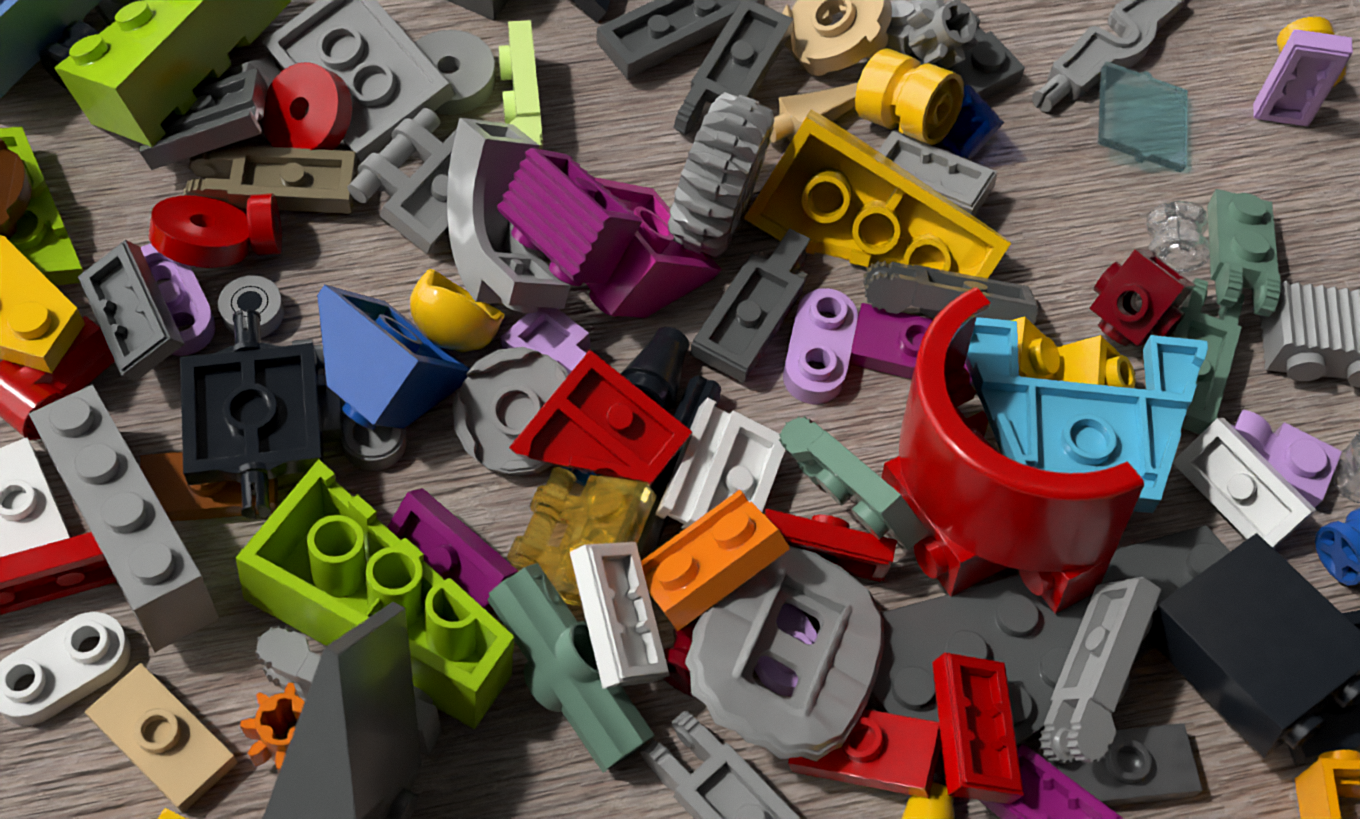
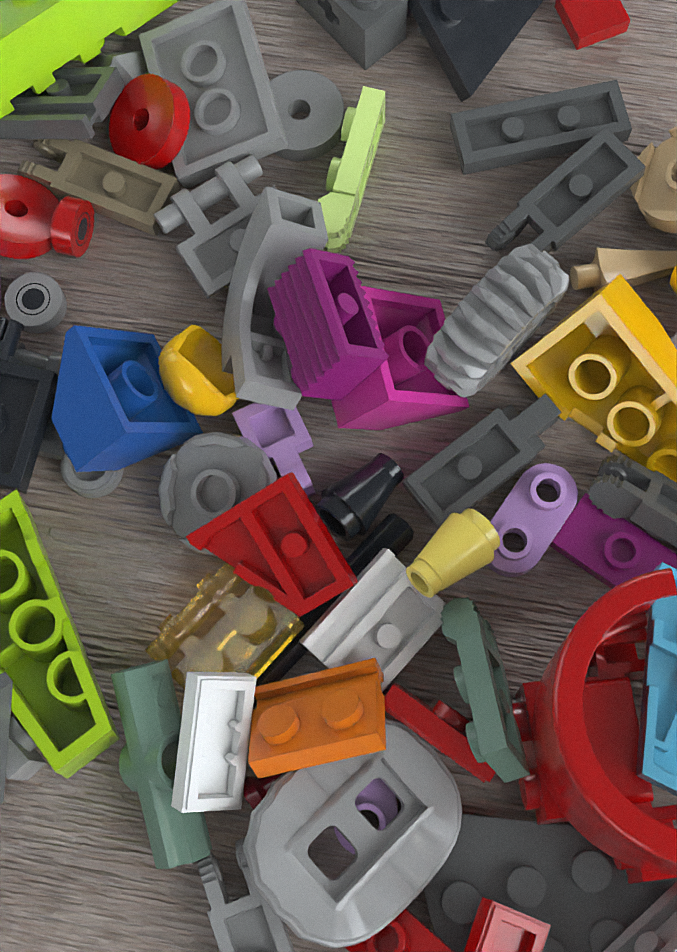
camera: 35 degrees right, 15 degrees up
magenta plate [387,488,518,615] -> none
none -> light yellow cone [406,508,500,598]

